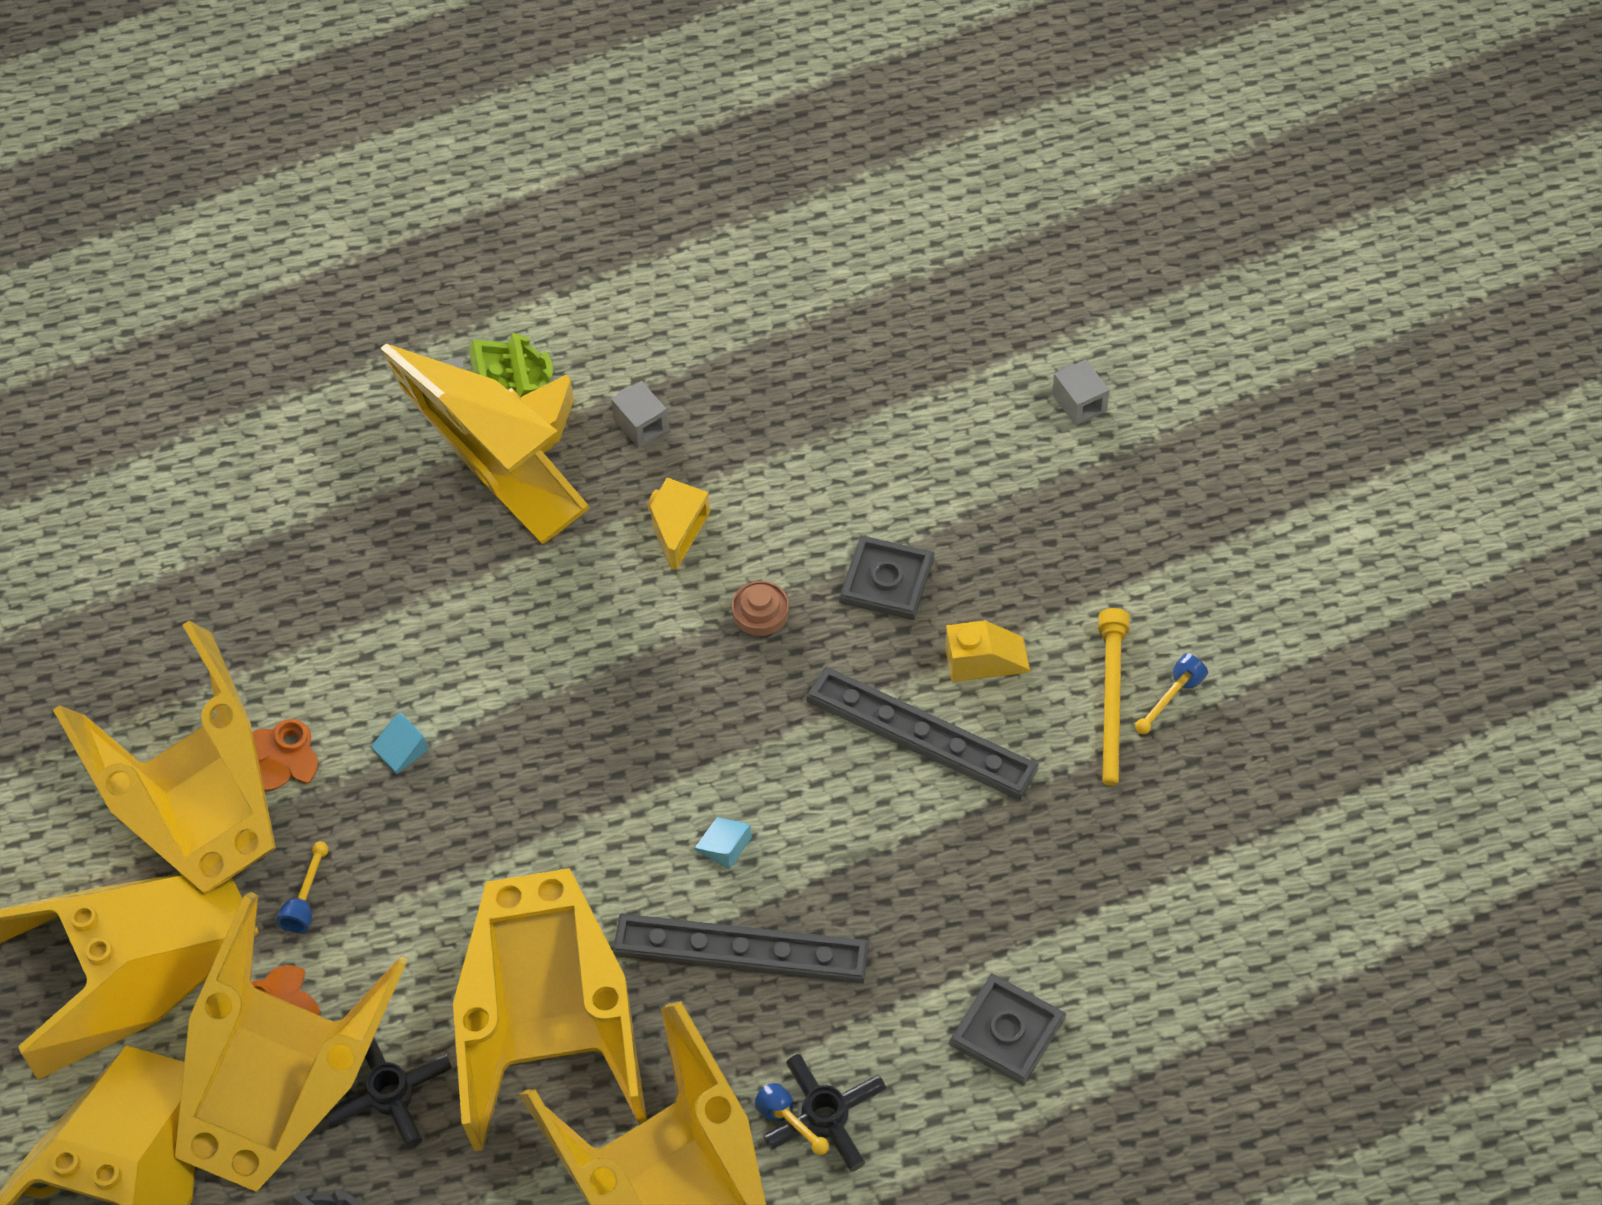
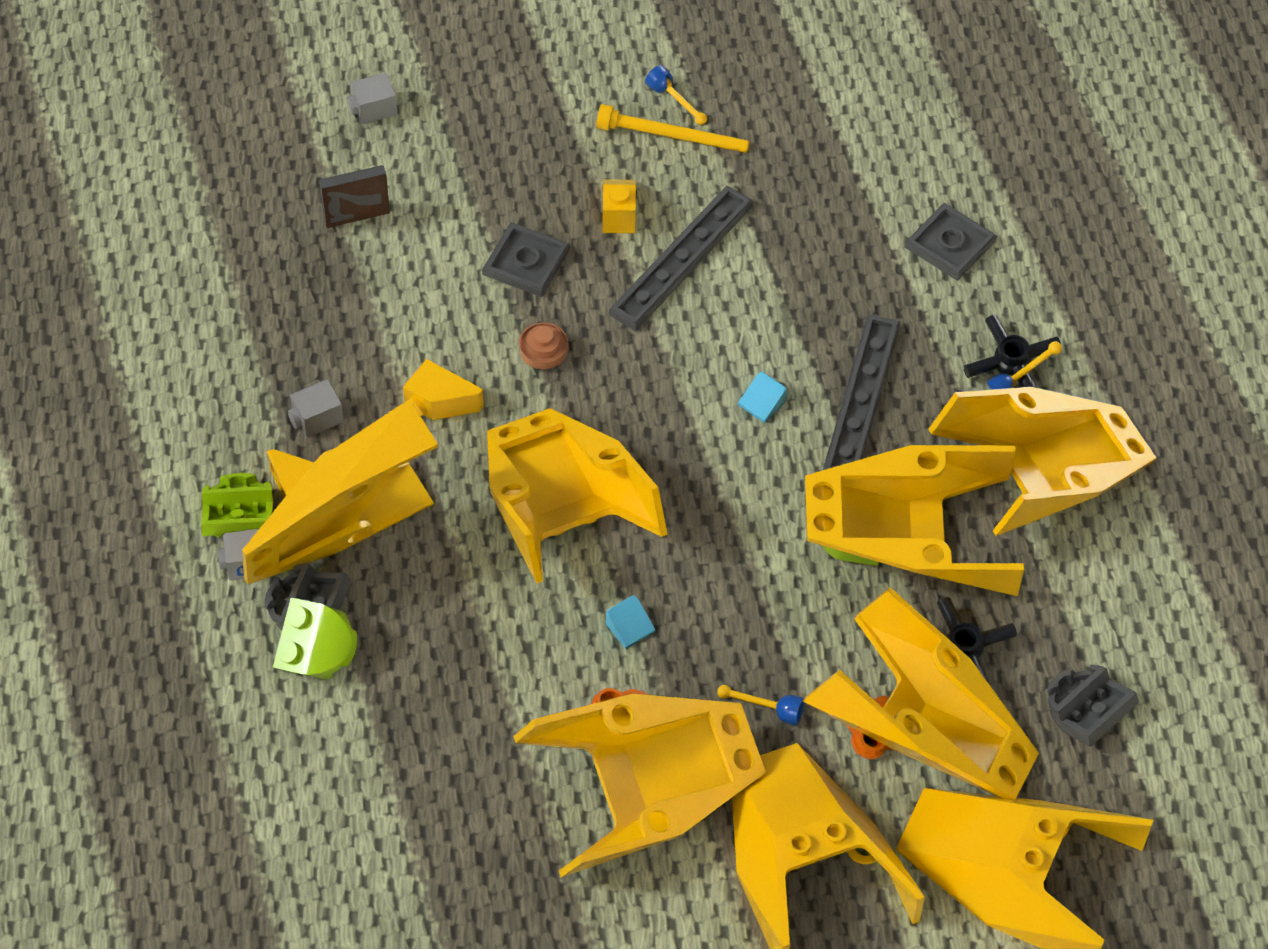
camera: 85 degrees left, 0 degrees up
none -> dark grey slope [265,563,351,631]
none -> lime slope [273,598,357,679]
none -> tile [319,165,390,228]
none -> yellow windscreen [487,408,668,583]

